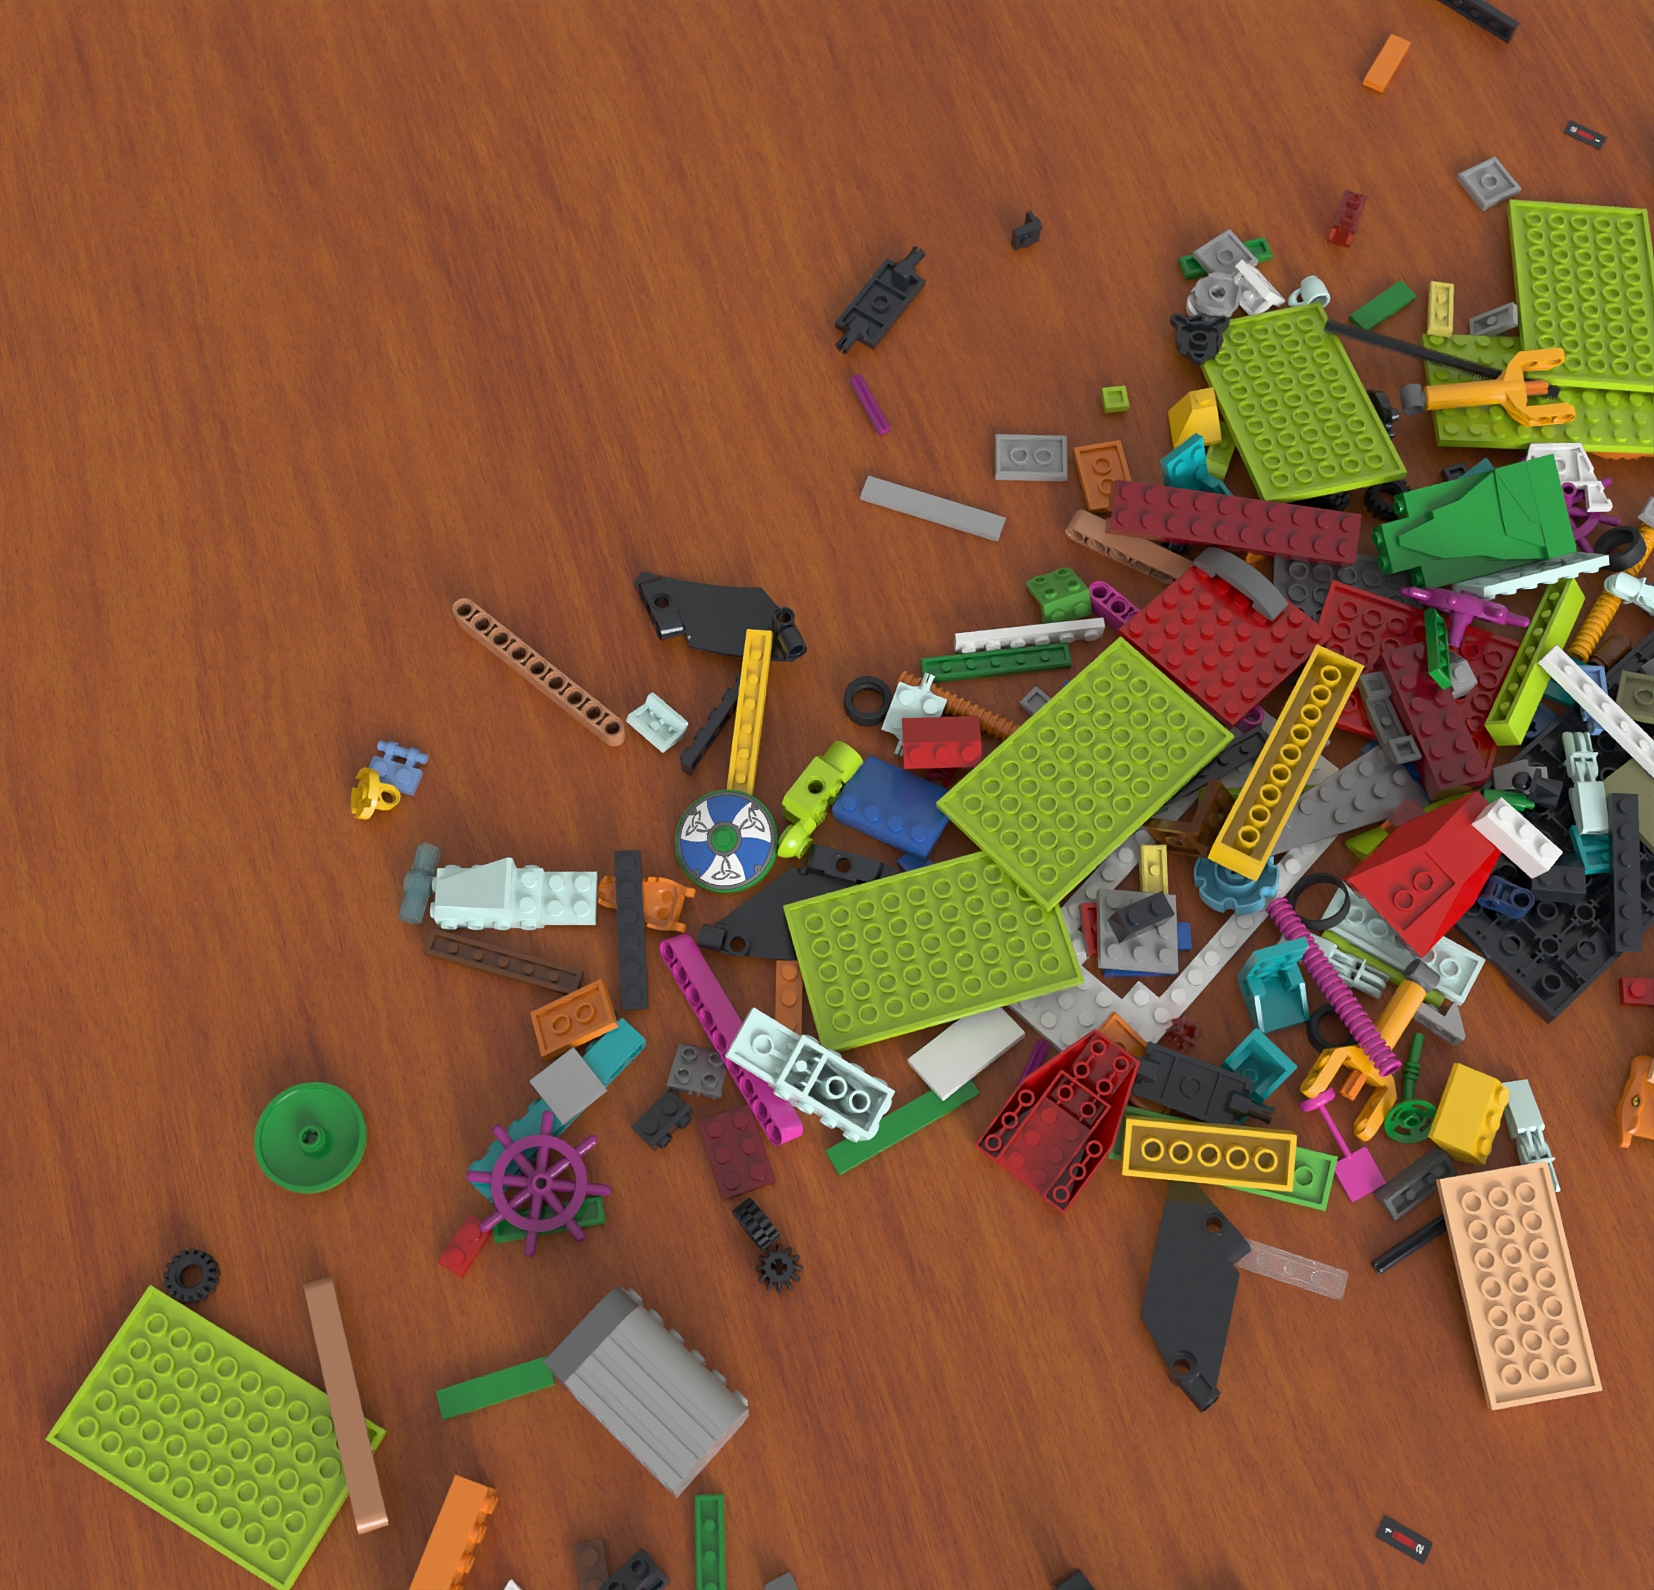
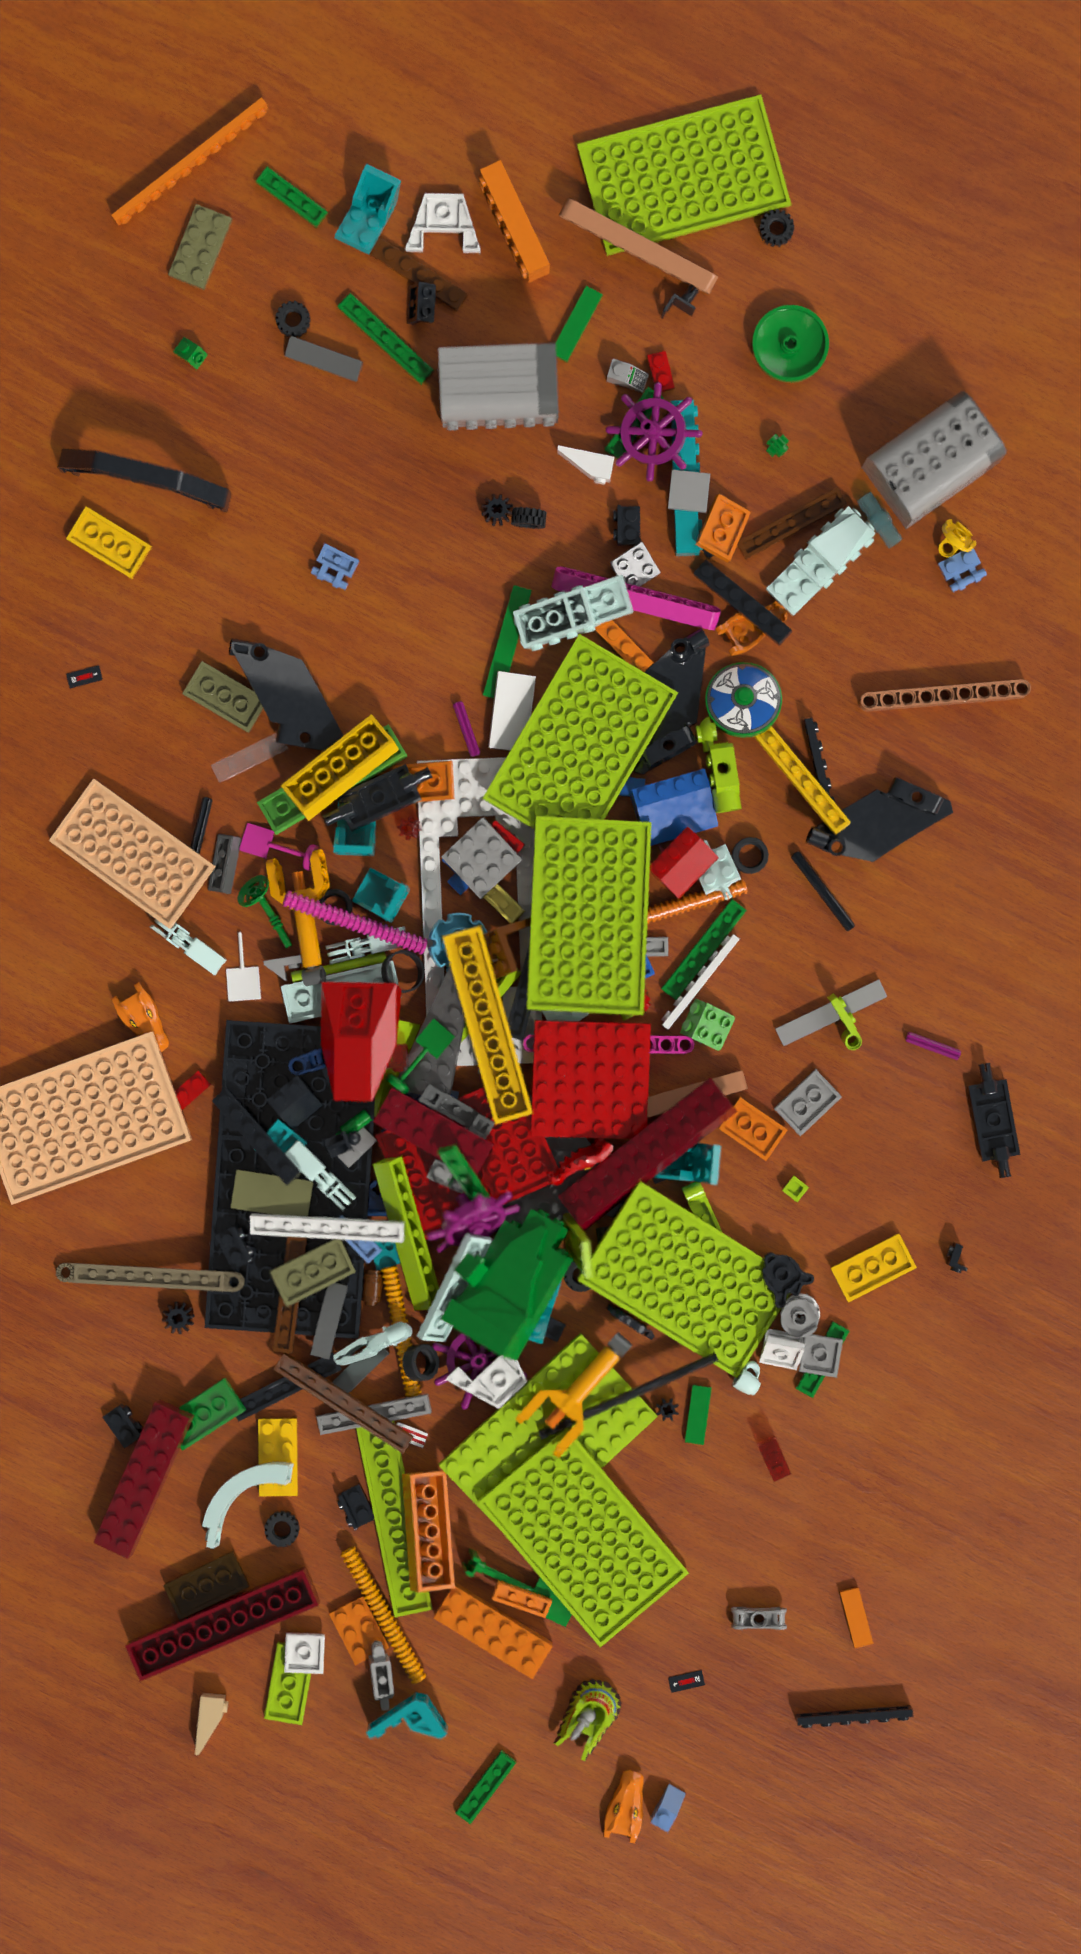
camera: 140 degrees right, 20 degrees up
light aqua bracket [626,692,688,753] -> none
dark red plate [698,1104,776,1201] -> none
red wedge [974,1029,1140,1214] -> none
black brick [1108,891,1175,944] -> none
yellow slope [1168,387,1222,449] -> none
dark grey slope [1193,546,1288,621] -> none
light yellow tile [1427,281,1454,338] -> none
yellow slope [1428,1063,1510,1165] -> none
light grey tile [1456,157,1521,211] -> none
light grey slope [1469,302,1518,337] -> none
white brick [1471,797,1563,878] -> none
none -> olive plate [182,661,263,733]
none -> white piece [226,932,261,1001]
none -> medium blue plate [311,544,360,590]
none -> green piece [386,1018,455,1095]
none -> green brick [453,1252,489,1287]
none -> red animal [546,1138,613,1185]
none -> white slope [557,445,614,484]
none -> lime tile [563,1213,592,1278]
none -> light grey slope [607,359,649,393]
none -> black gear [656,1398,679,1421]
none -> black bracket [661,285,699,319]
none -> light grey piece [731,1607,787,1630]
none -> green gear [766,434,789,458]
none -> black axle [791,851,855,931]
none -> lime plate [827,993,862,1050]
none -> yellow plate [830,1233,917,1303]
none -> light grey piece [862,391,1007,529]

